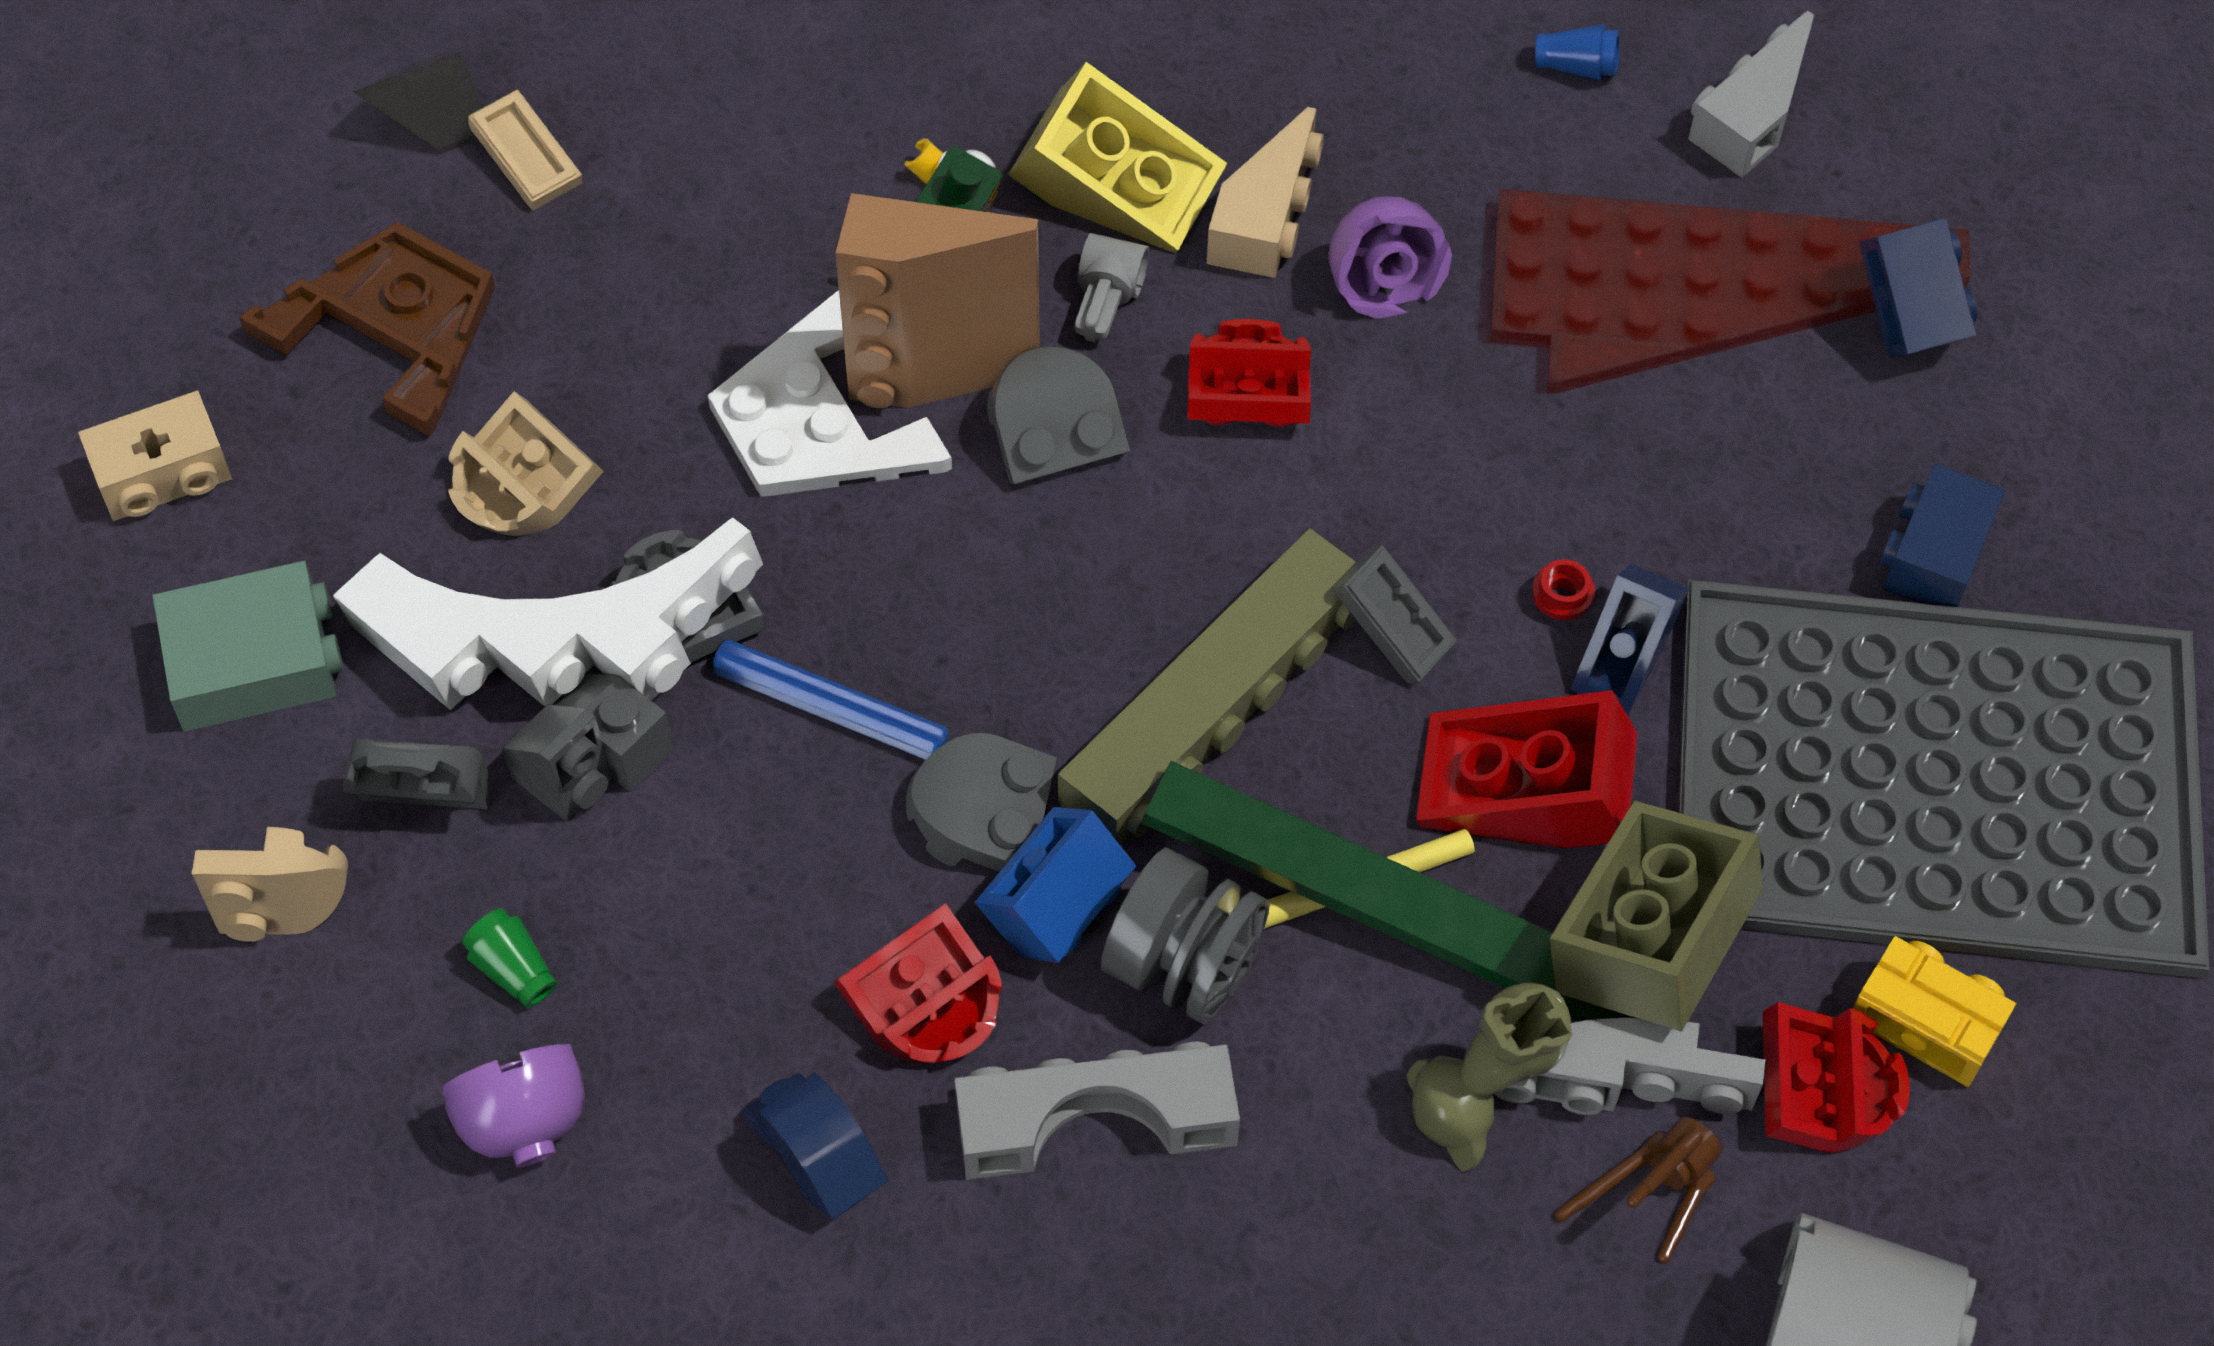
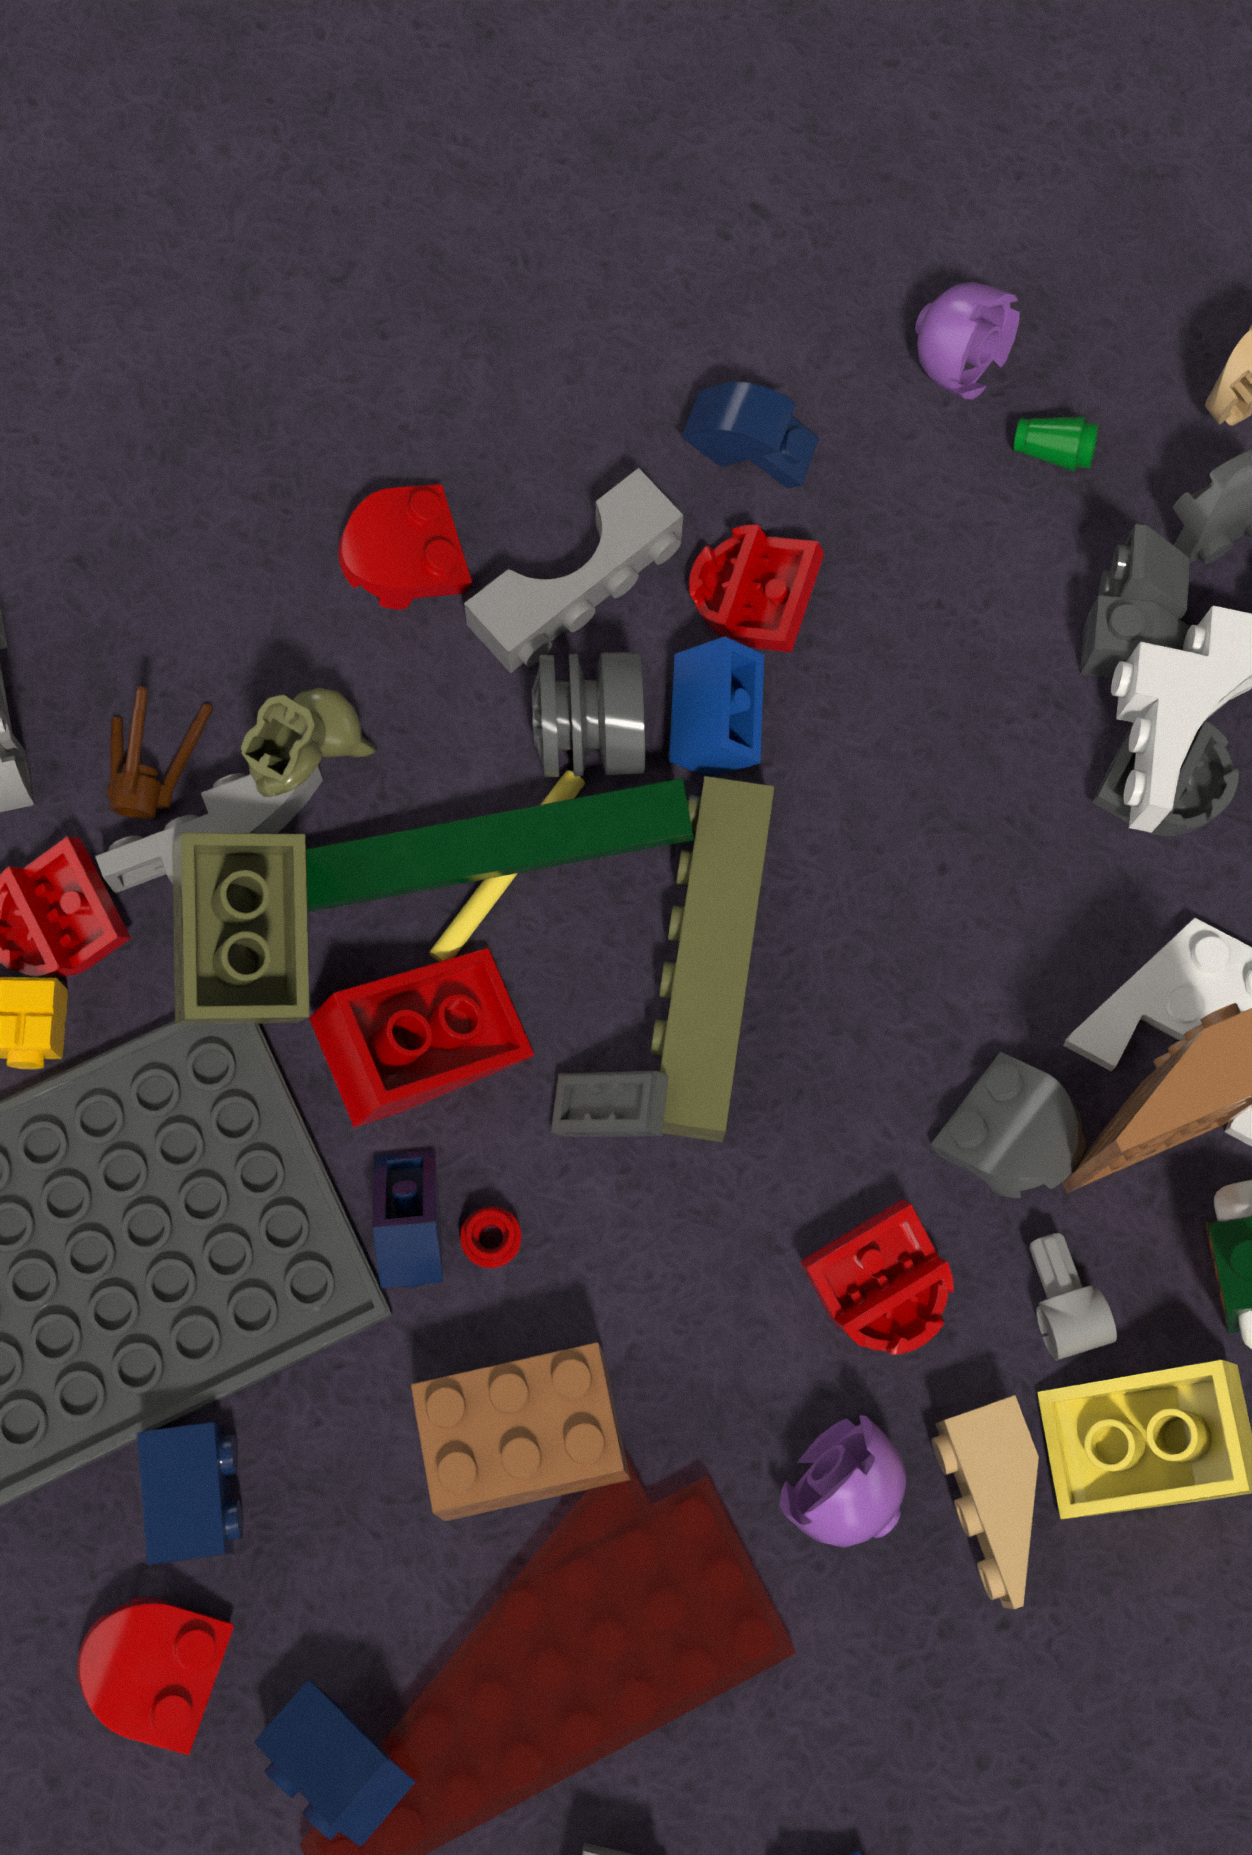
camera: 145 degrees right, 15 degrees up
axle [712,640,949,760] -> none
dark grey slope [906,733,1057,872] -> none
none -> red slope [77,1597,234,1755]
none -> red slope [338,484,472,610]
none -> medium nougat brick [411,1342,631,1521]

